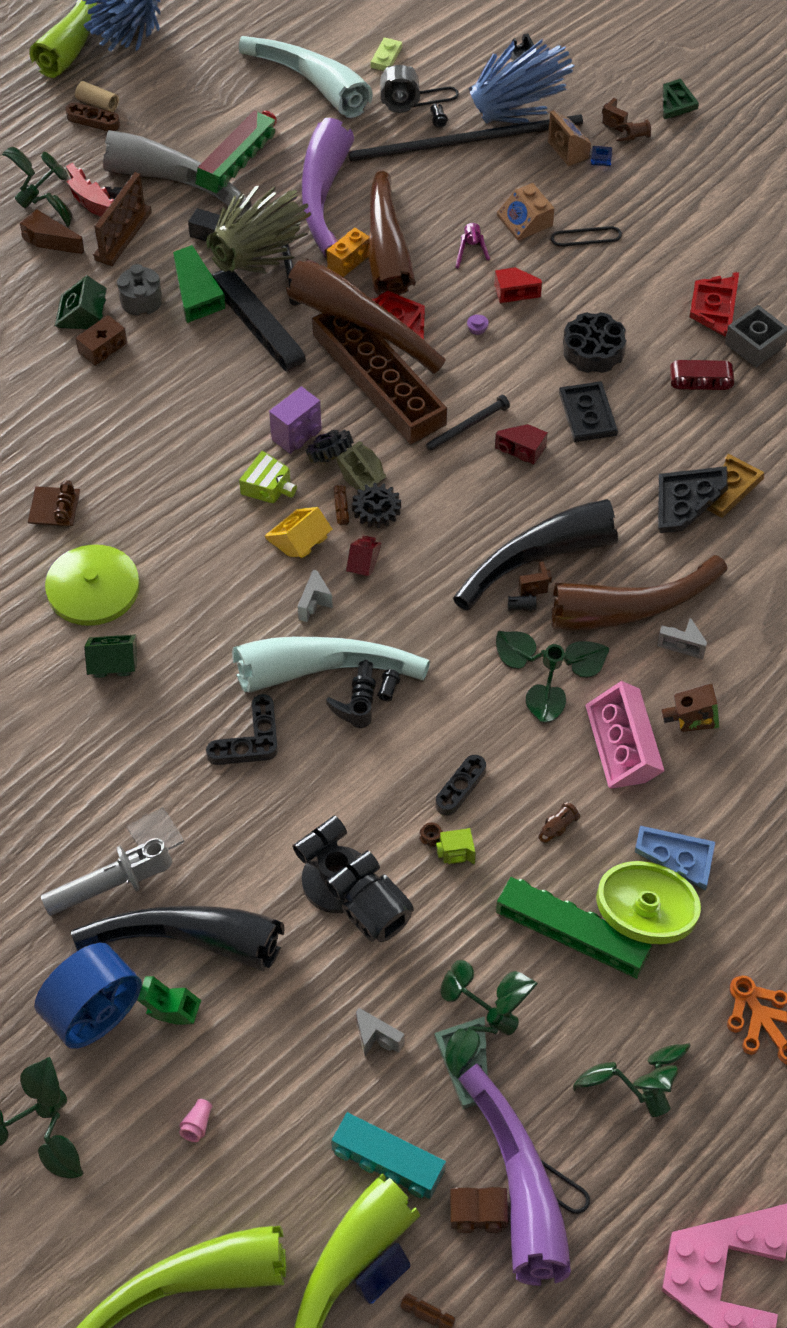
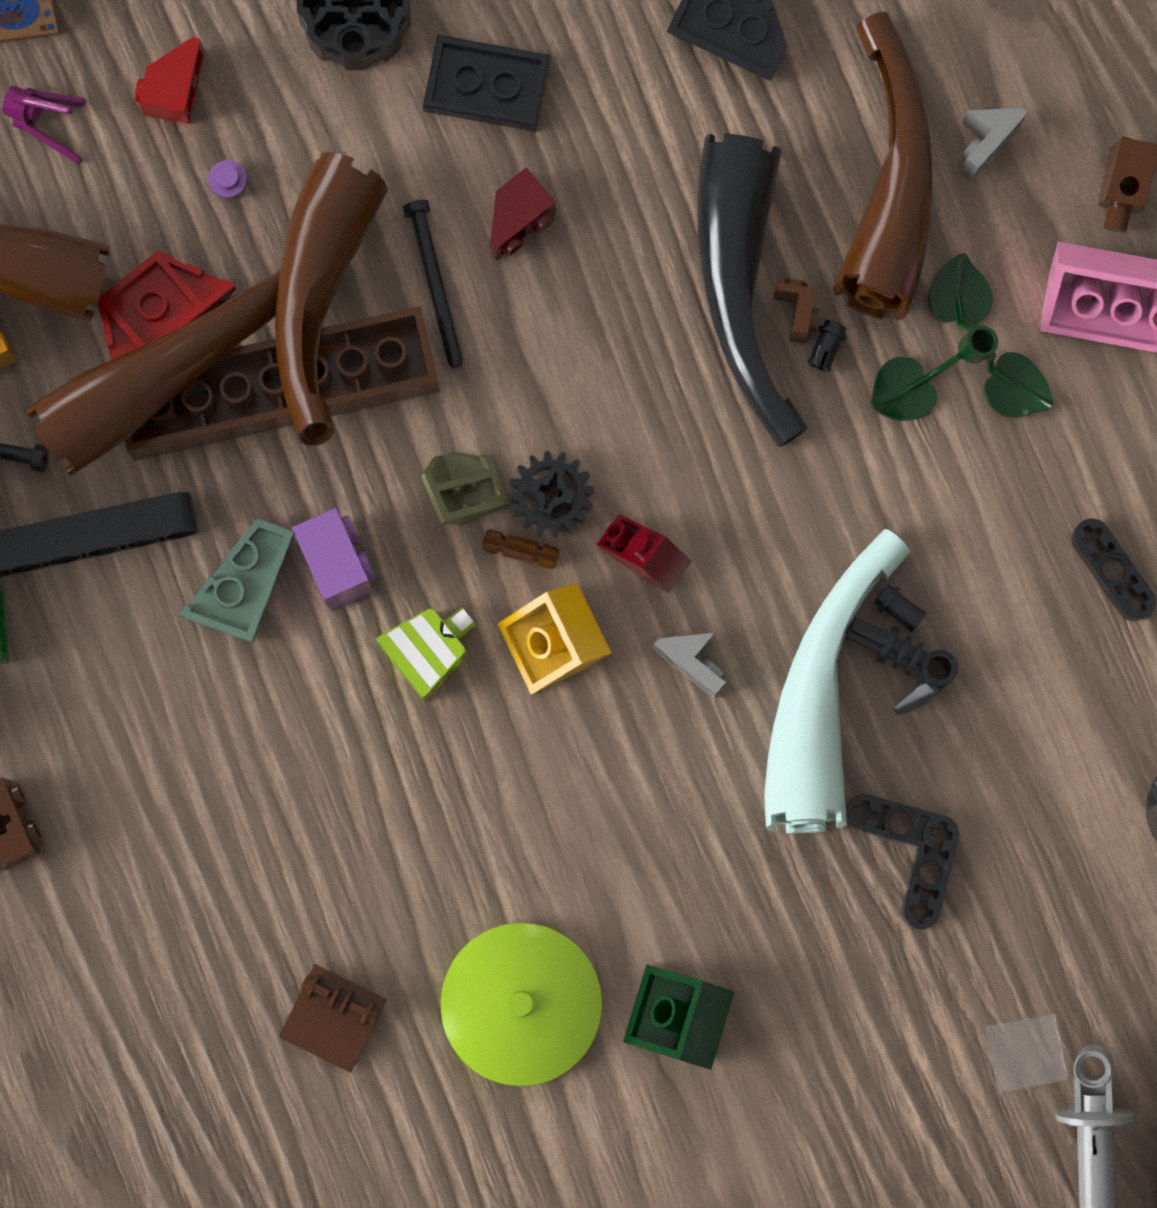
camera: 70 degrees left, 25 degrees up
black gear [305,429,354,463] -> none
none -> sand green wing [178,518,295,644]
none -> reddish brown brick [275,152,388,446]

